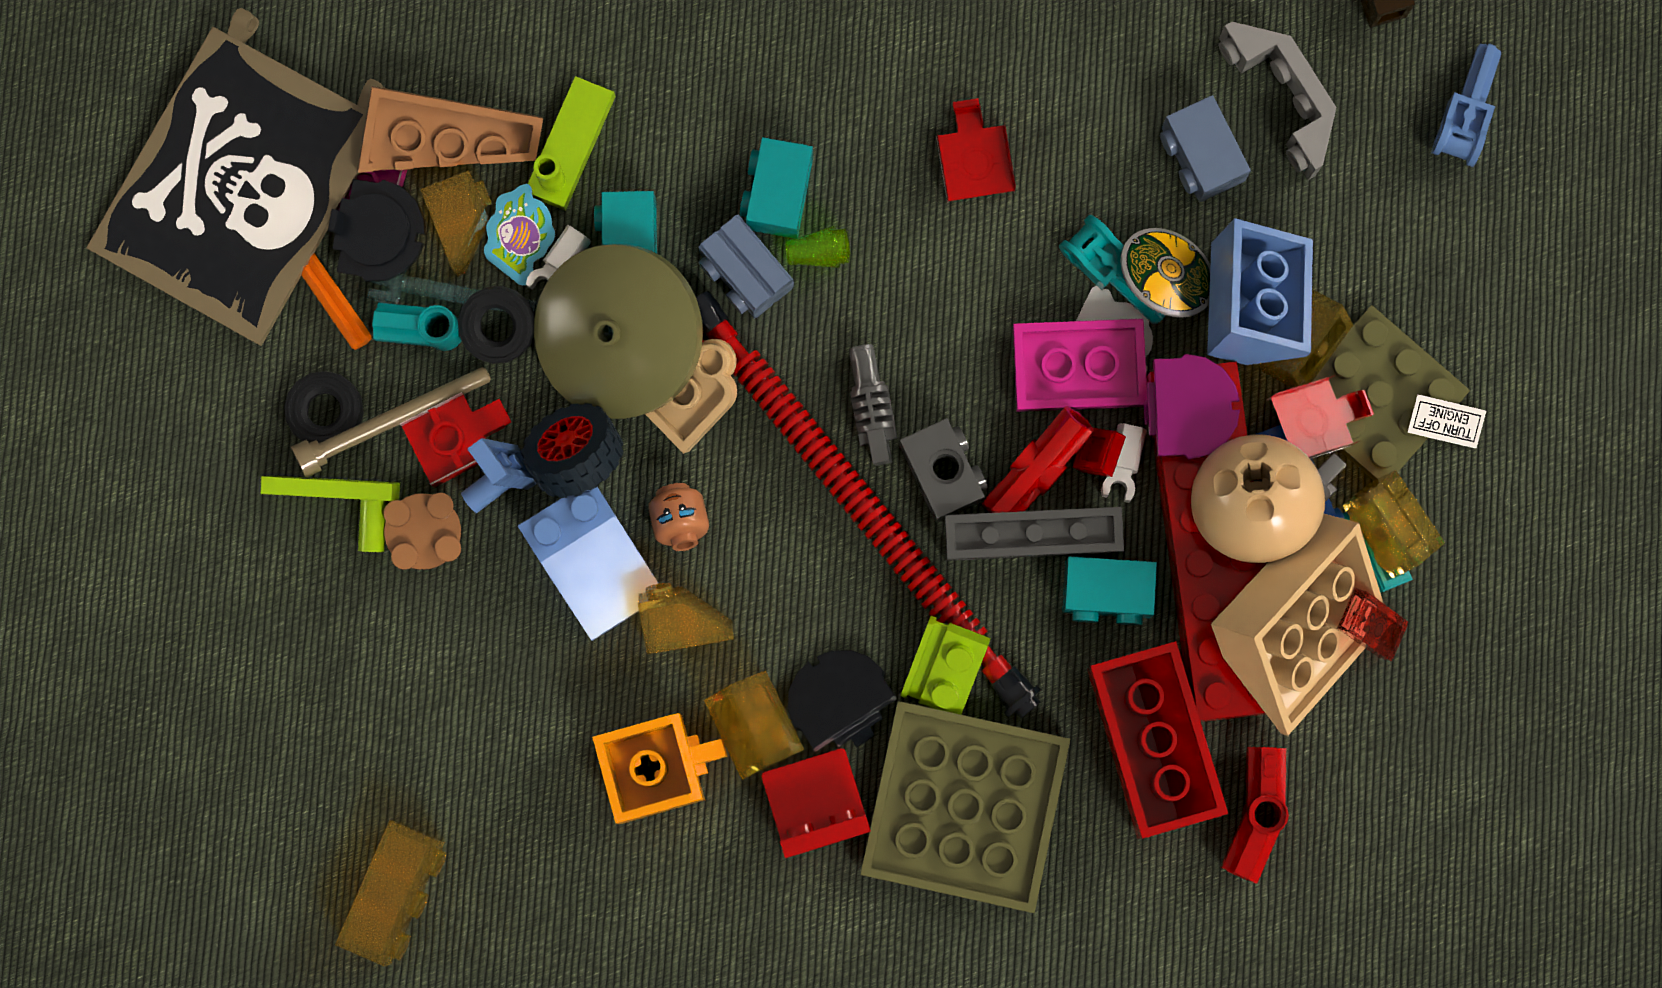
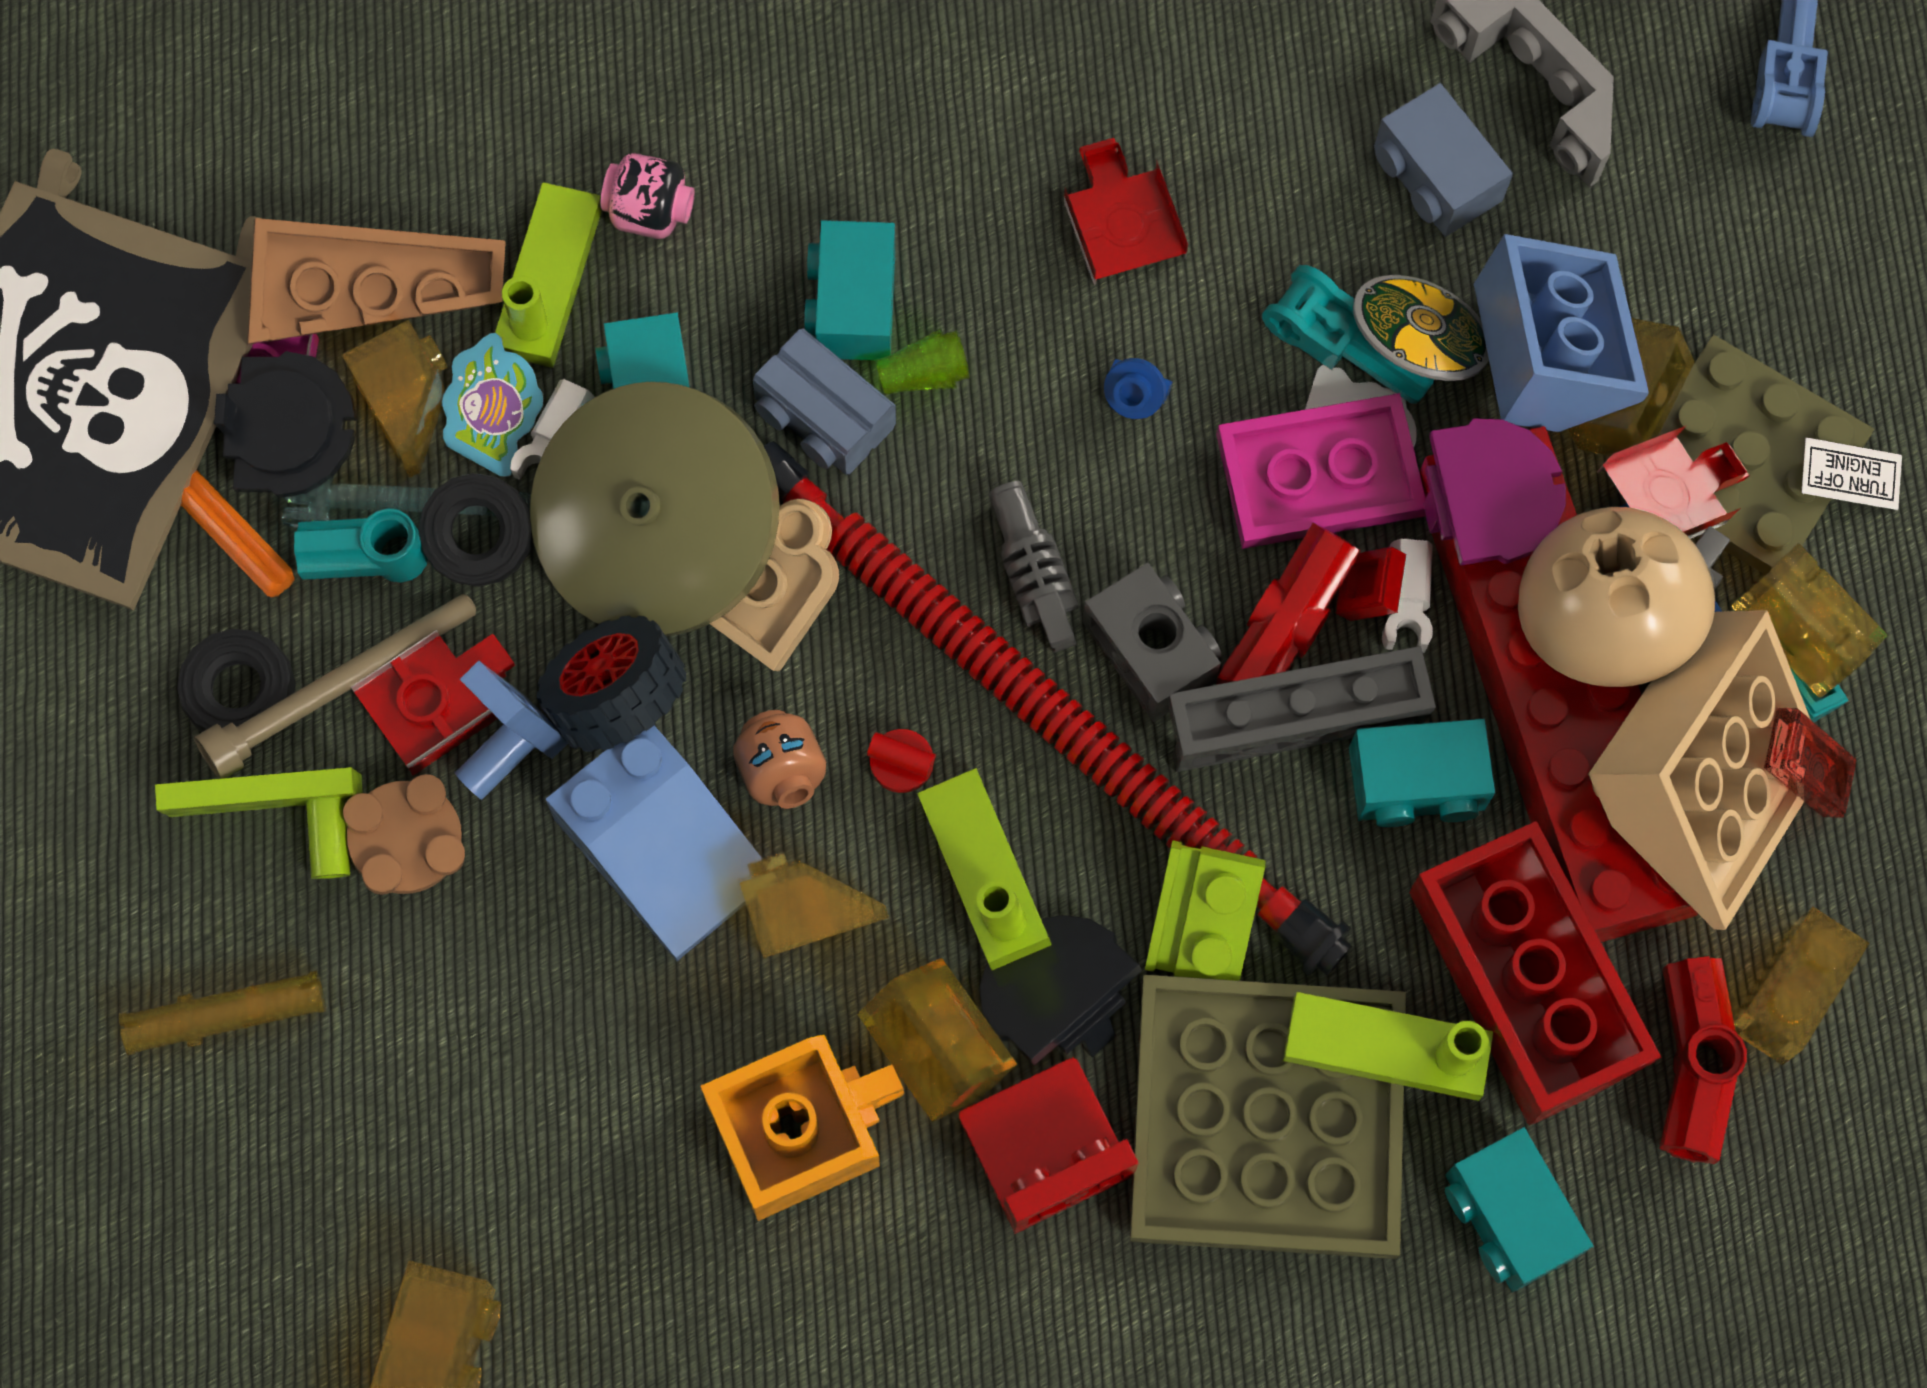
camera: 15 degrees left, 10 degrees down
none -> clear yellow pin [119,970,326,1056]
none -> head [601,153,695,239]
none -> red plate [867,729,936,793]
none -> lime piece [917,768,1052,970]
none -> blue plate [1104,358,1173,419]
none -> lime piece [1283,992,1493,1101]
none -> teal brick [1445,1127,1593,1293]
none -> clear yellow brick [1733,906,1870,1065]

